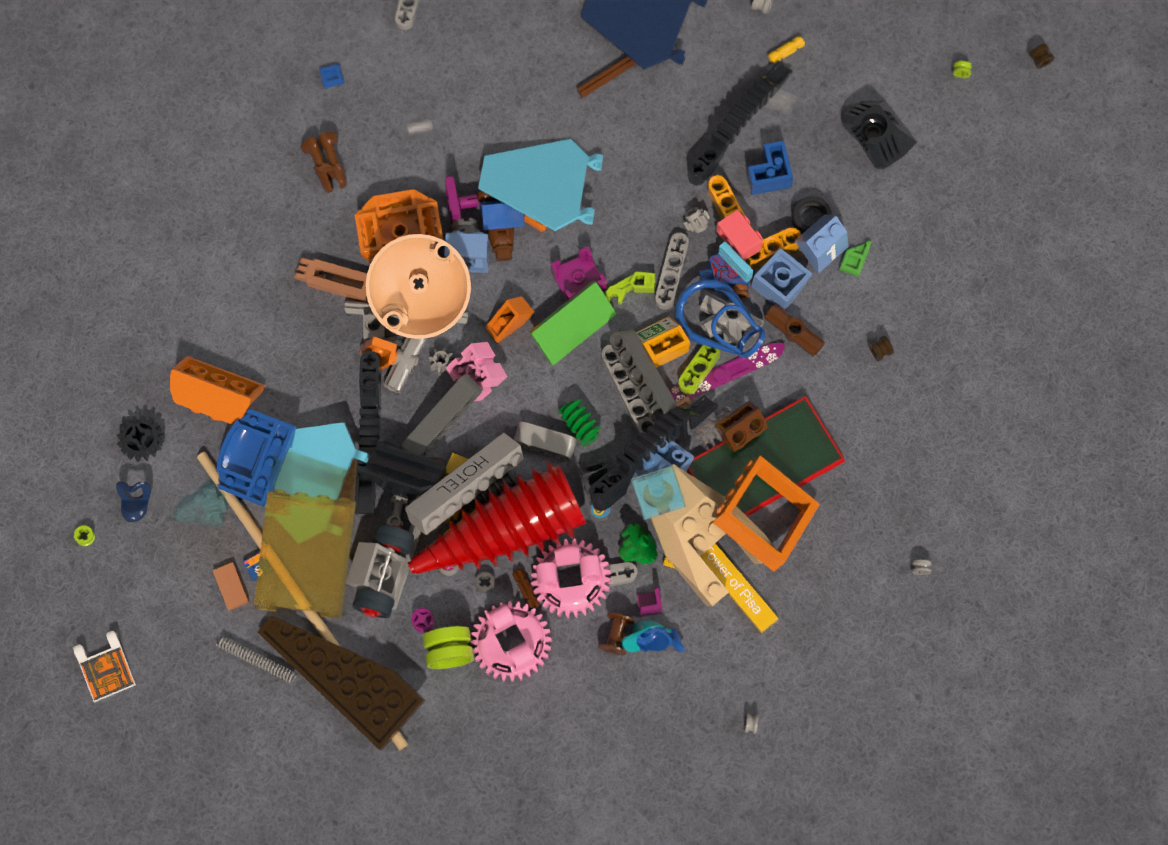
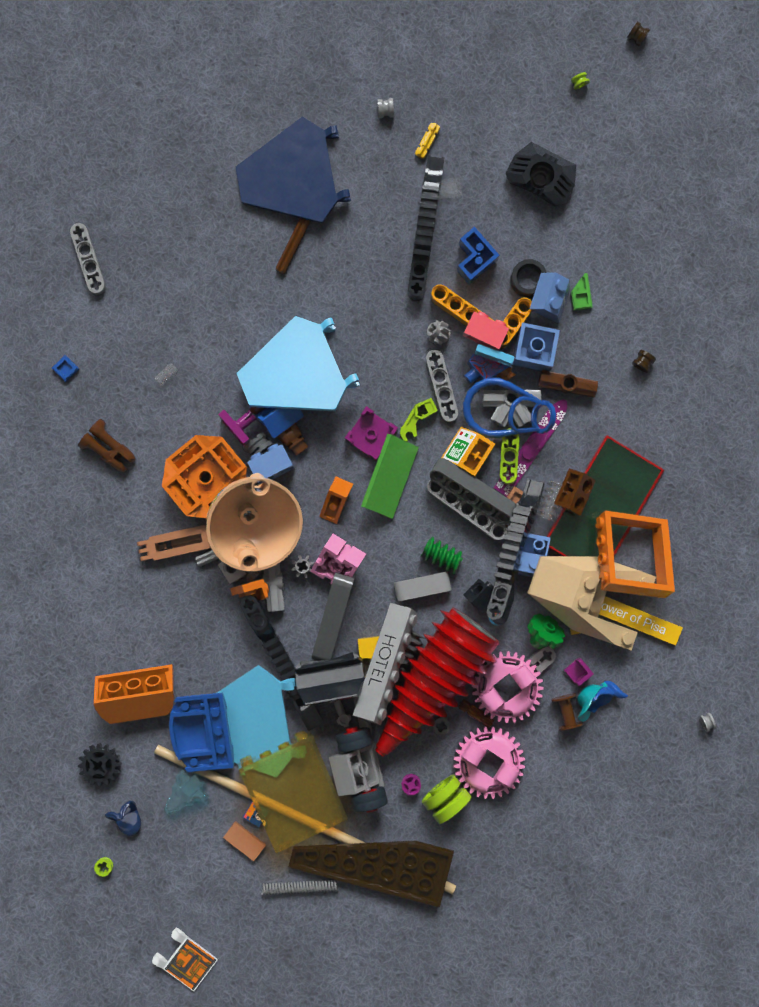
camera: 35 degrees left, 15 degrees up
clear light blue tile [631,466,686,520] -> none

